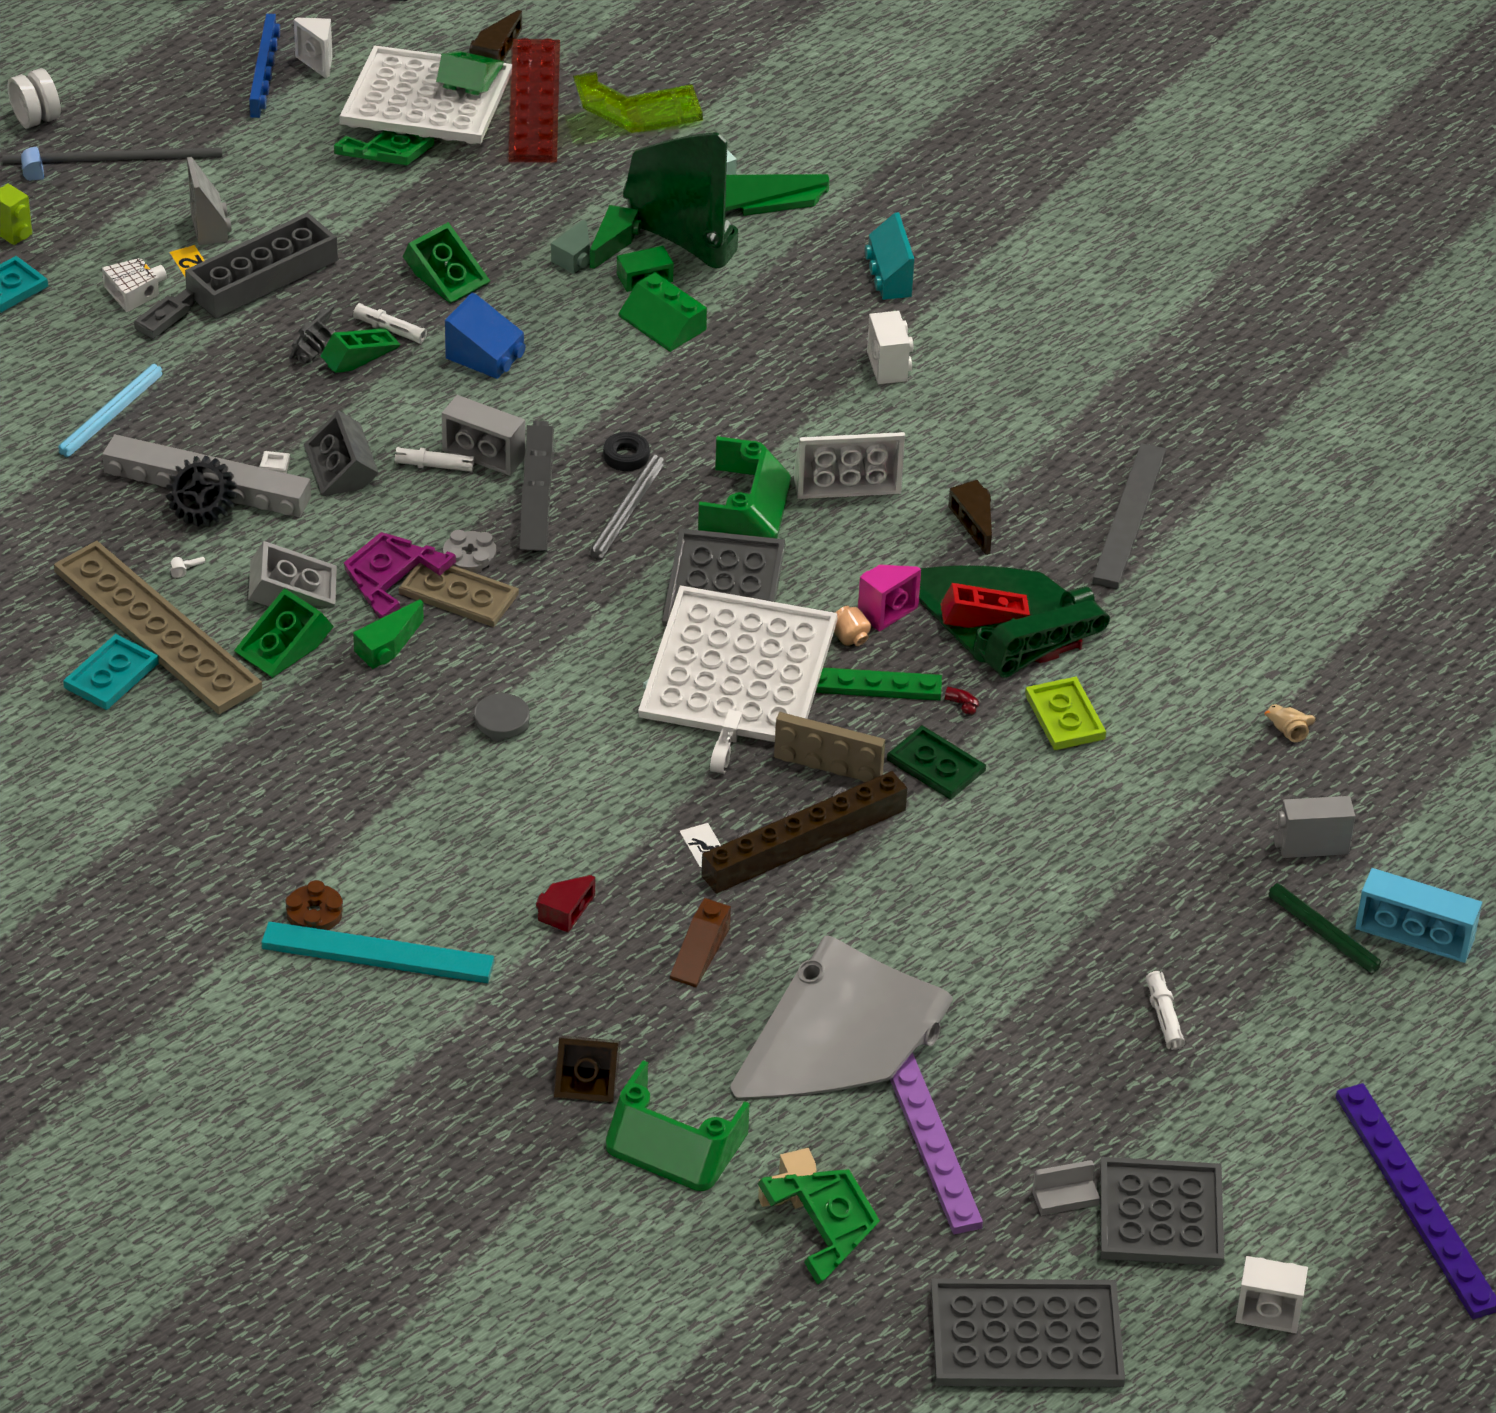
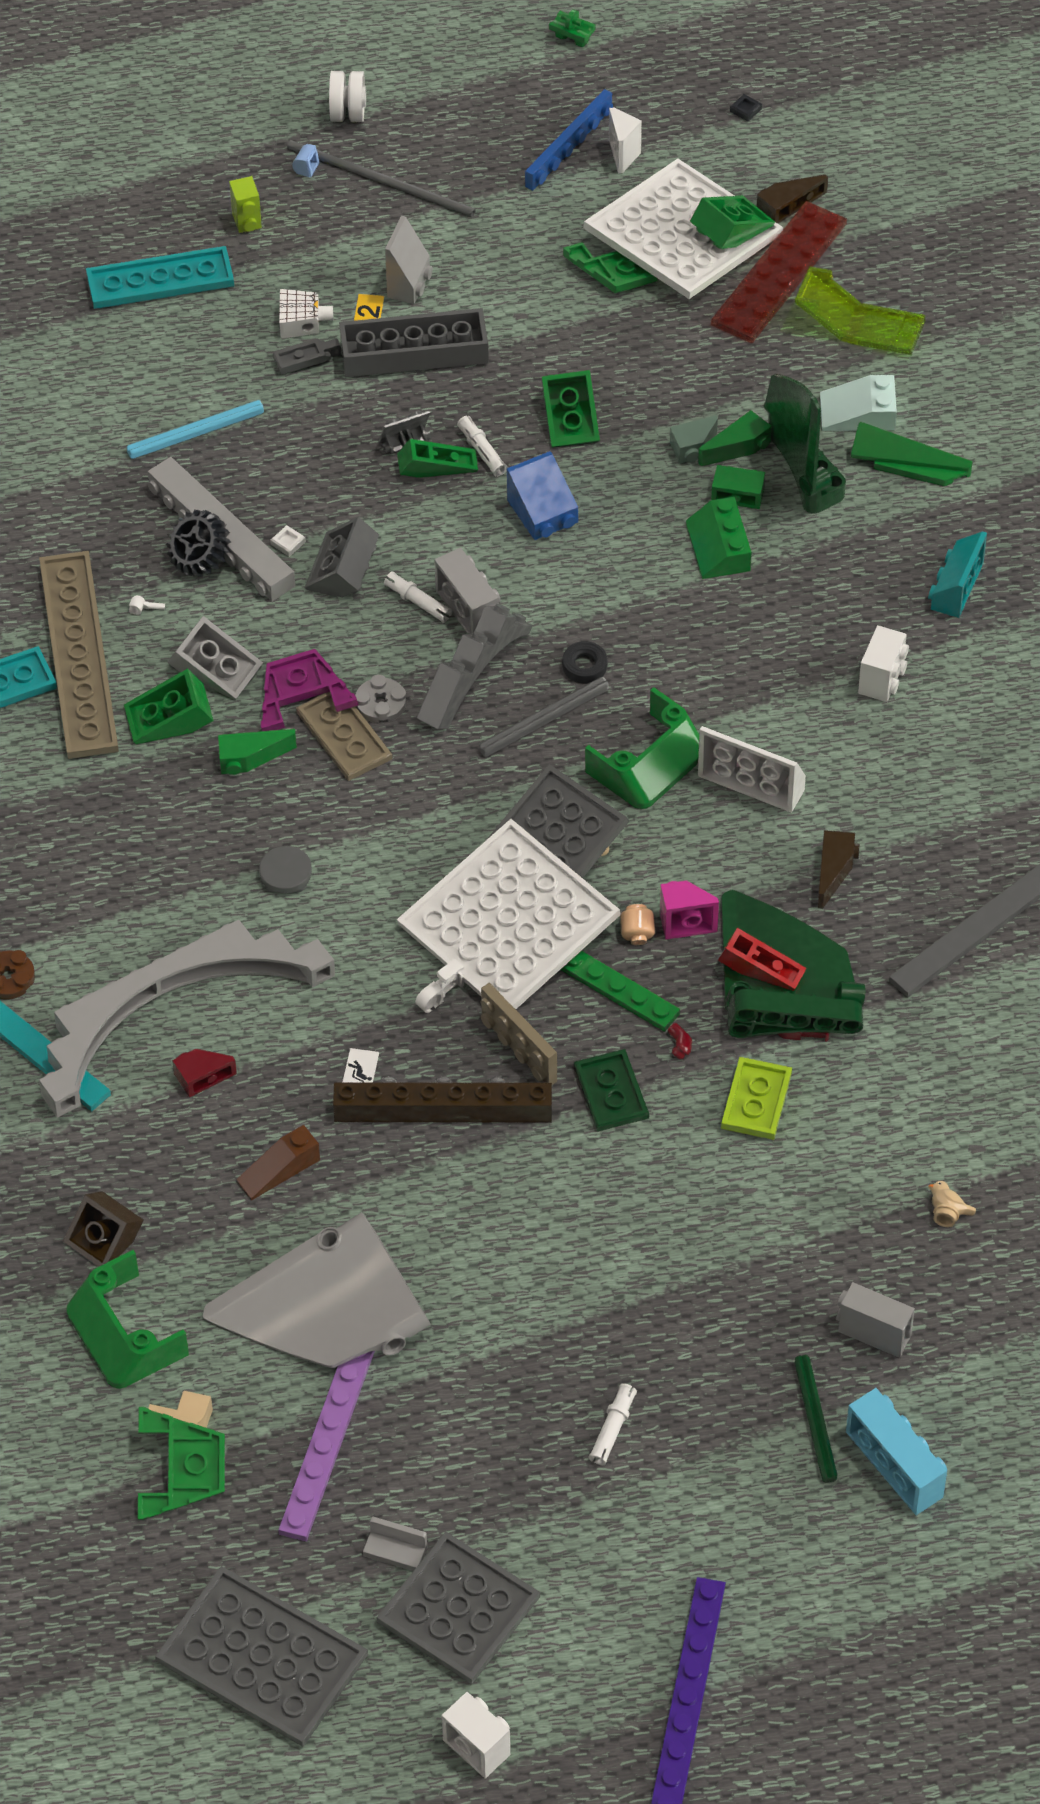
camera: 35 degrees right, 10 degrees up
none -> light grey arch [39,920,335,1118]

